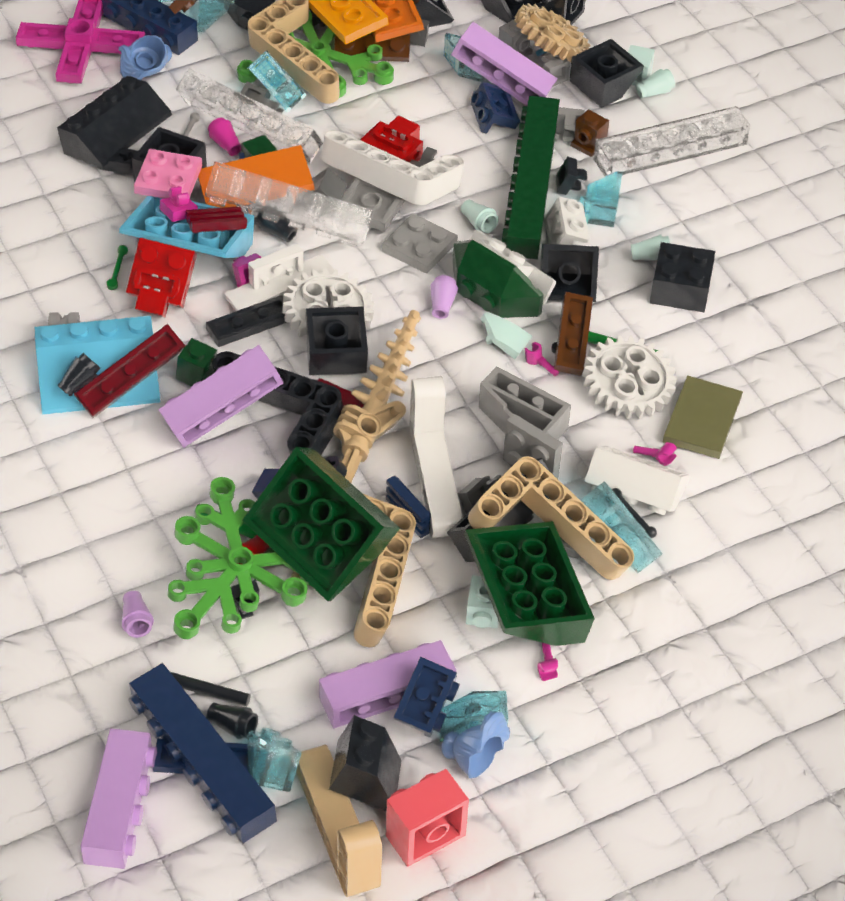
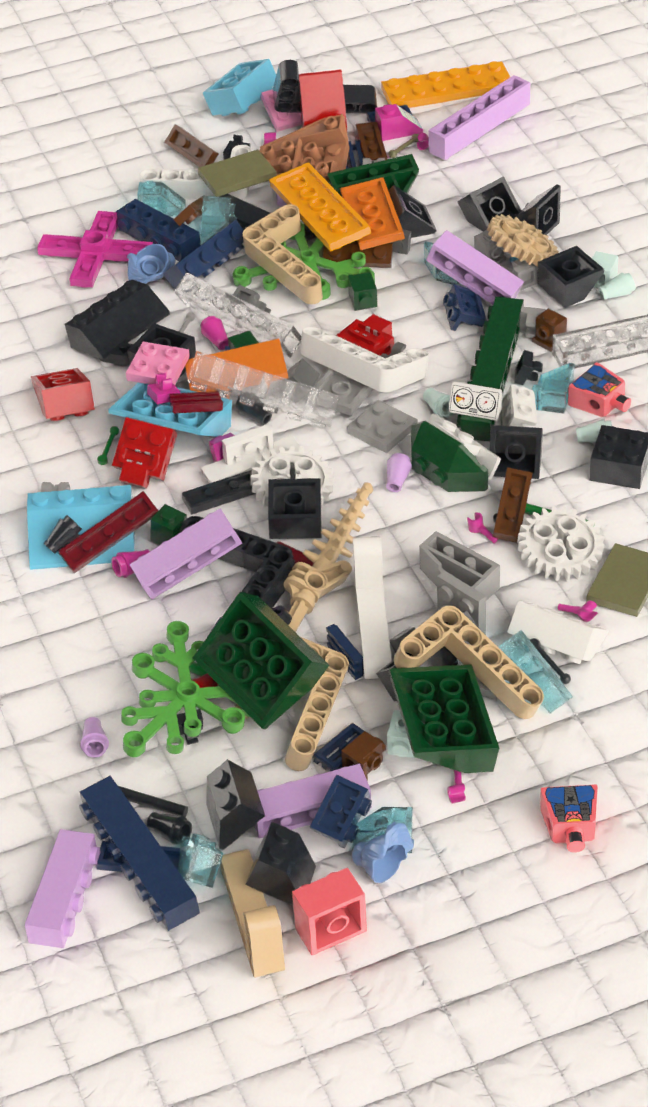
camera: 10 degrees right, 5 degrees down
clear light blue slope [248,50,306,112] -> none
light aqua slope [481,312,533,359] -> none
none -> slope [31,368,95,421]
none -> dark pink cone [111,549,150,578]
none -> dark blue brick [163,220,244,293]
none -> black slope [206,759,265,850]
none -> dark blue tile [313,723,364,771]
none -> reddish brown brick [341,731,386,781]
none -> dark green brick [348,272,377,311]
none -> slope [449,381,502,420]
none -> torso [540,784,598,852]
none -> coral torso [568,362,631,417]

